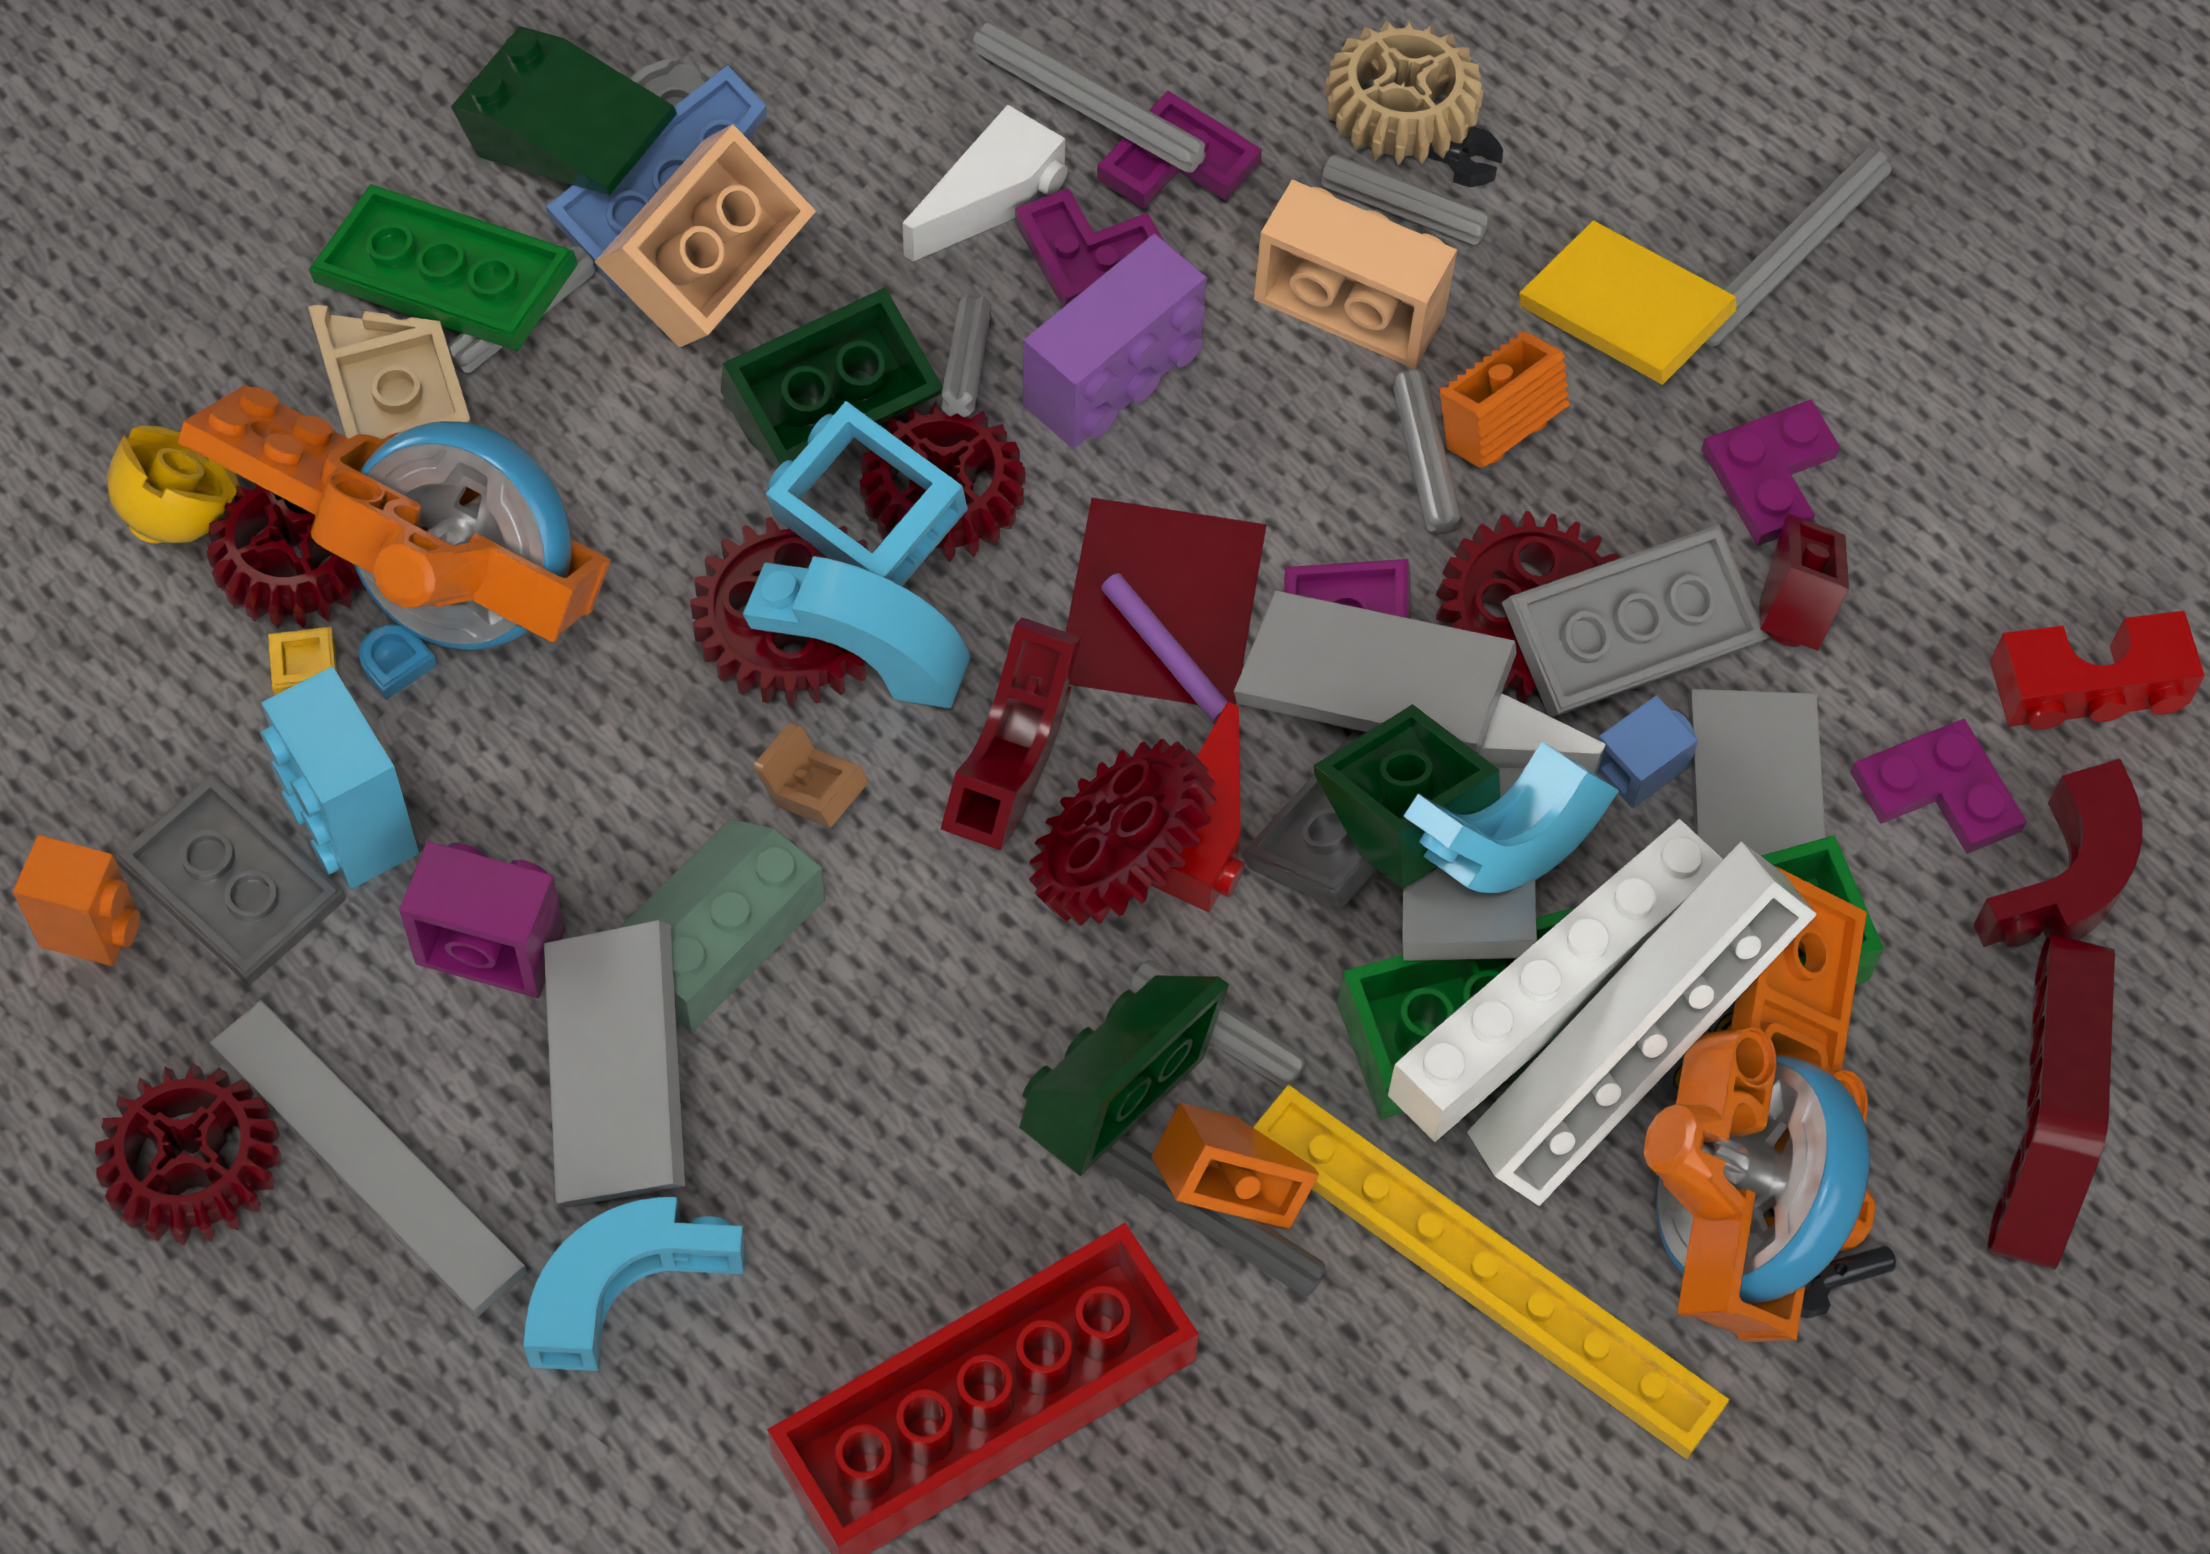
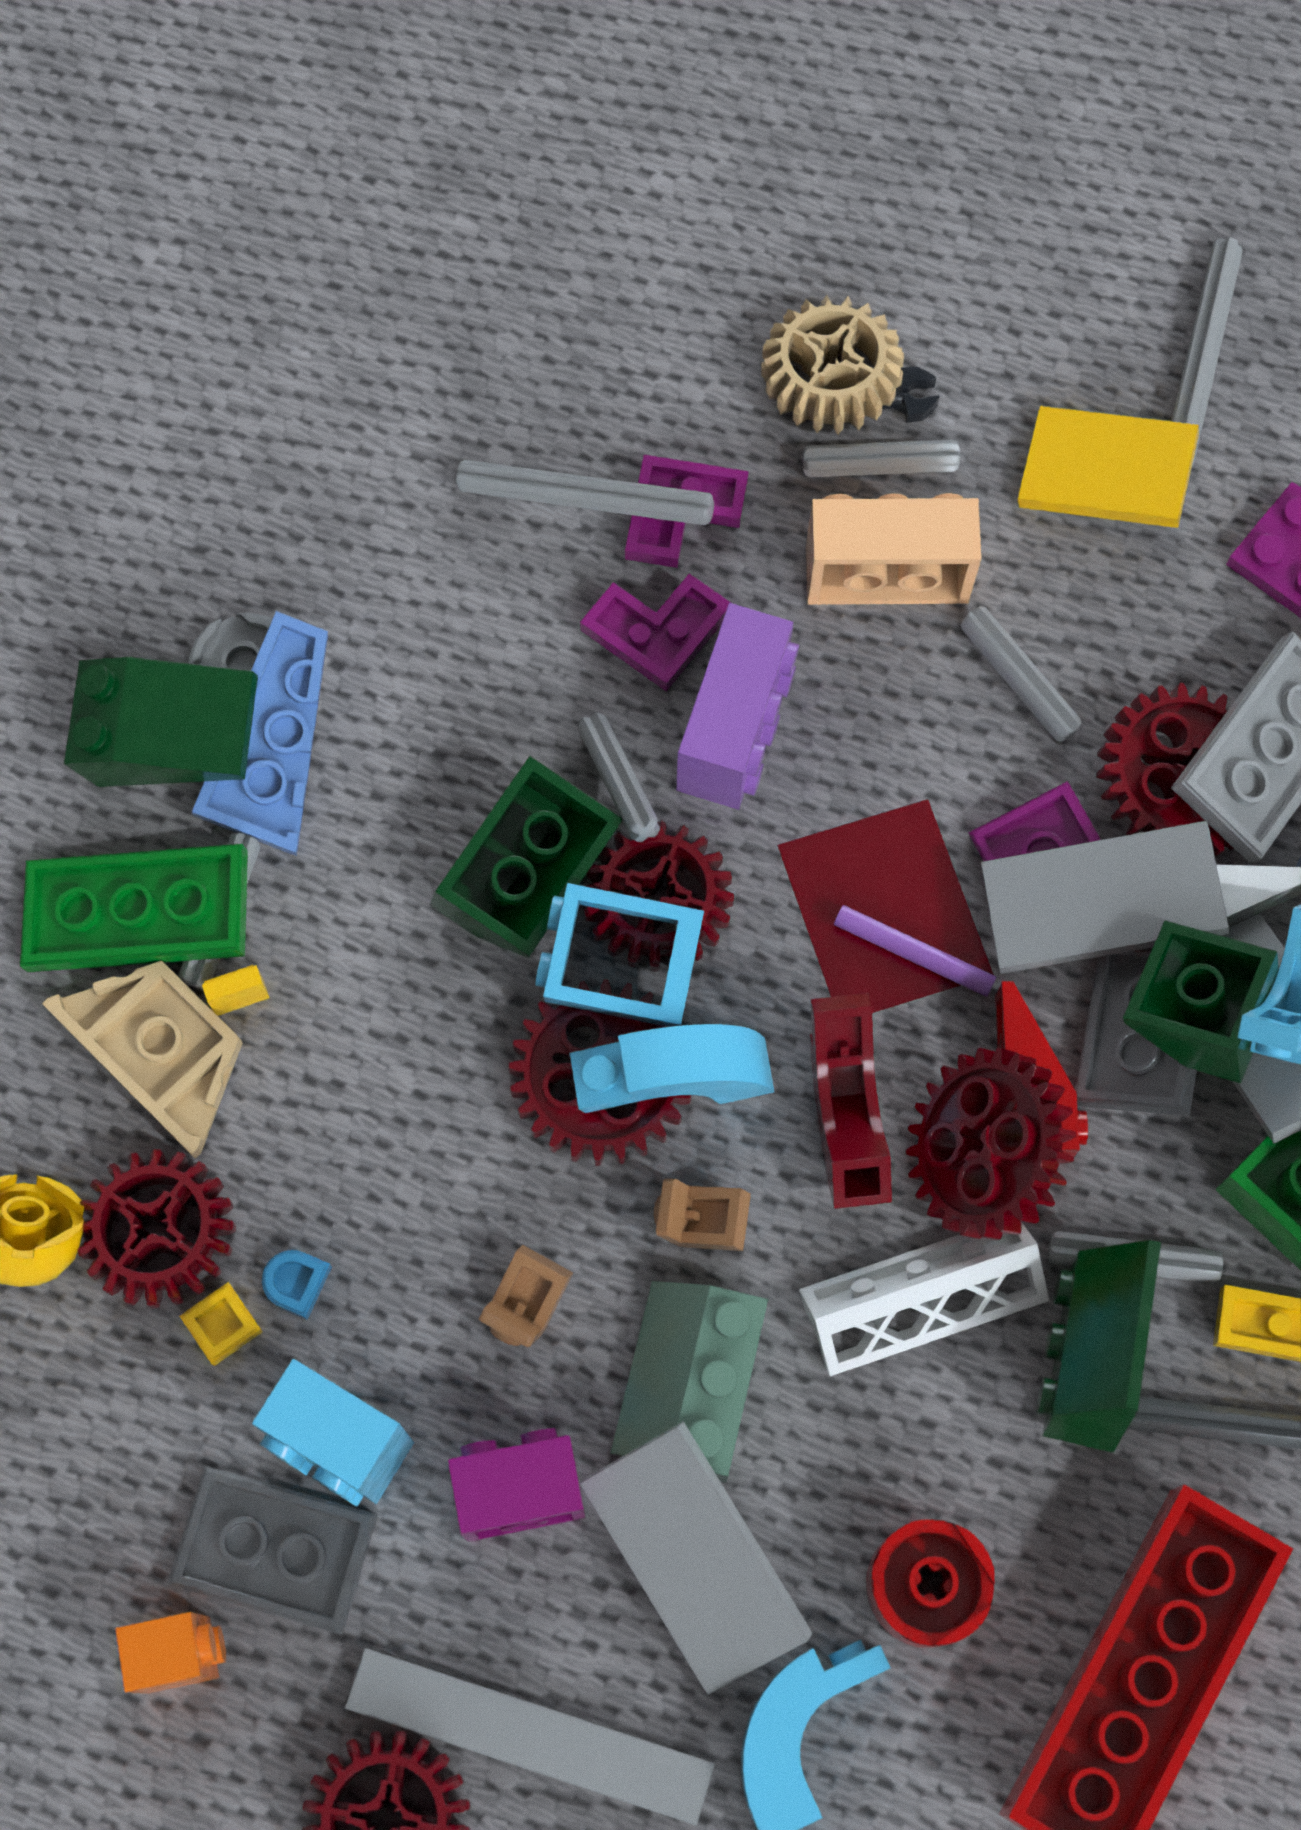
camera: 25 degrees left, 10 degrees up
orange piece [177,384,611,650] -> none
light nougat brick [595,124,816,348] -> none
white slope [903,105,1068,261] -> none
orange slope [1151,1102,1319,1229] -> none
orange brick [1440,332,1571,469] -> none
none -> yellow tile [202,965,270,1016]
none -> medium nougat bracket [479,1245,573,1347]
none -> white fence [799,1221,1050,1376]
none -> red brick [866,1519,995,1648]

